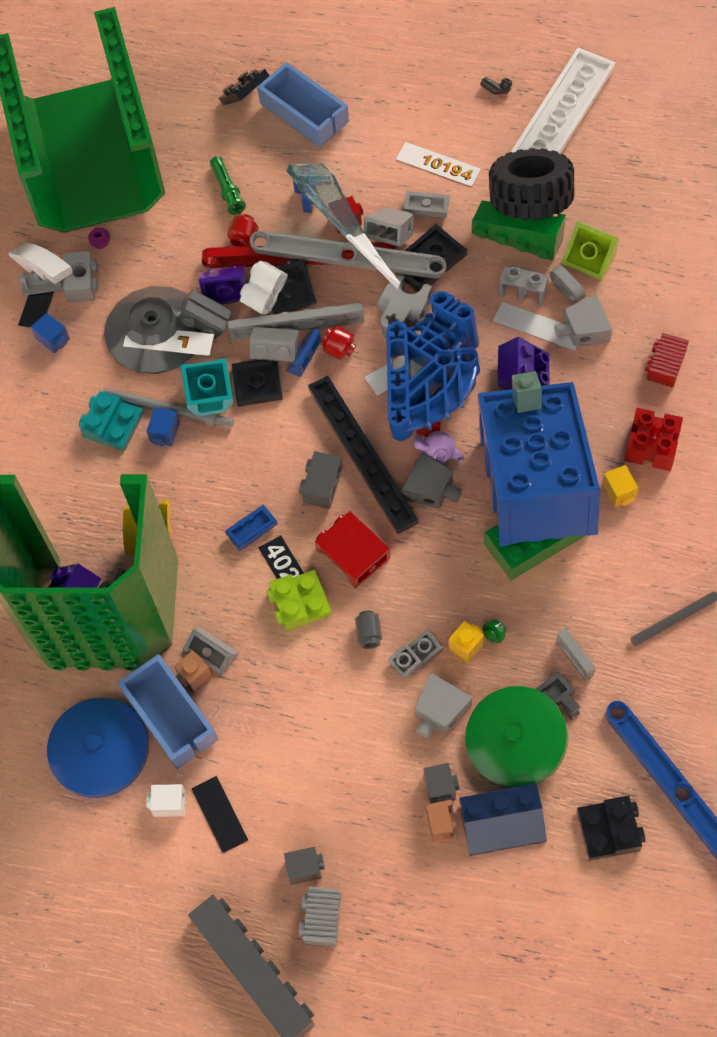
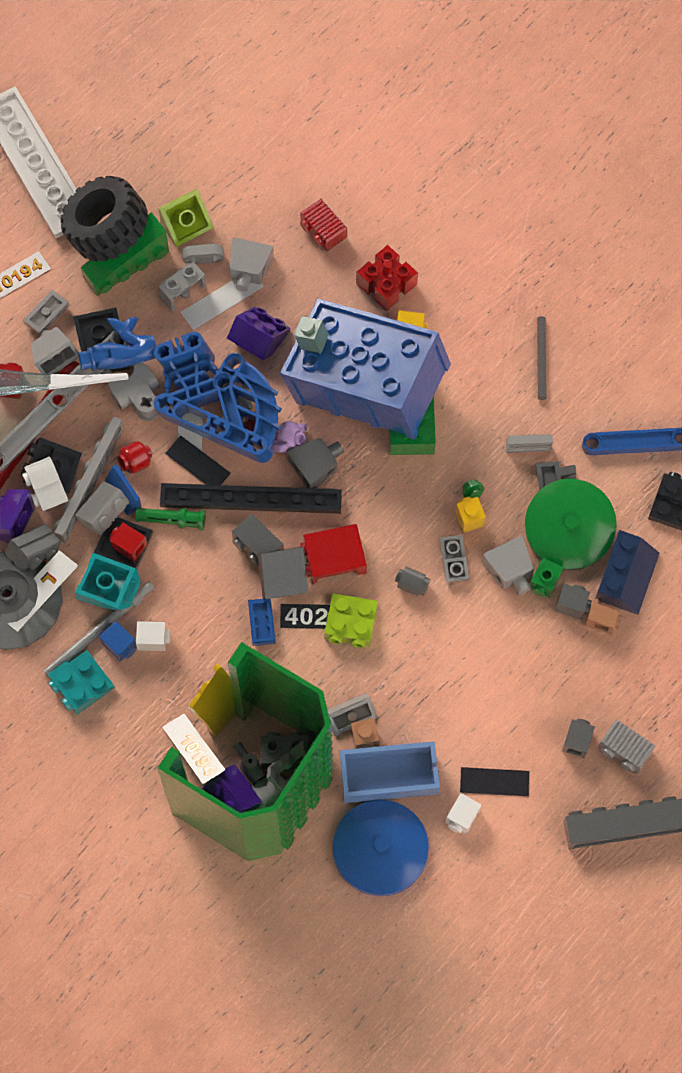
camera: 65 degrees left, 5 degrees up
none -> blue piece [78,317,156,371]
none -> red brick [110,522,148,562]
none -> green pin [136,507,206,531]
none -> white brick [136,621,171,651]
none -> white sticker [163,714,225,784]
none -> black sticker [165,435,231,485]
none -> tile [258,547,308,600]
none -> green brick [530,558,564,598]

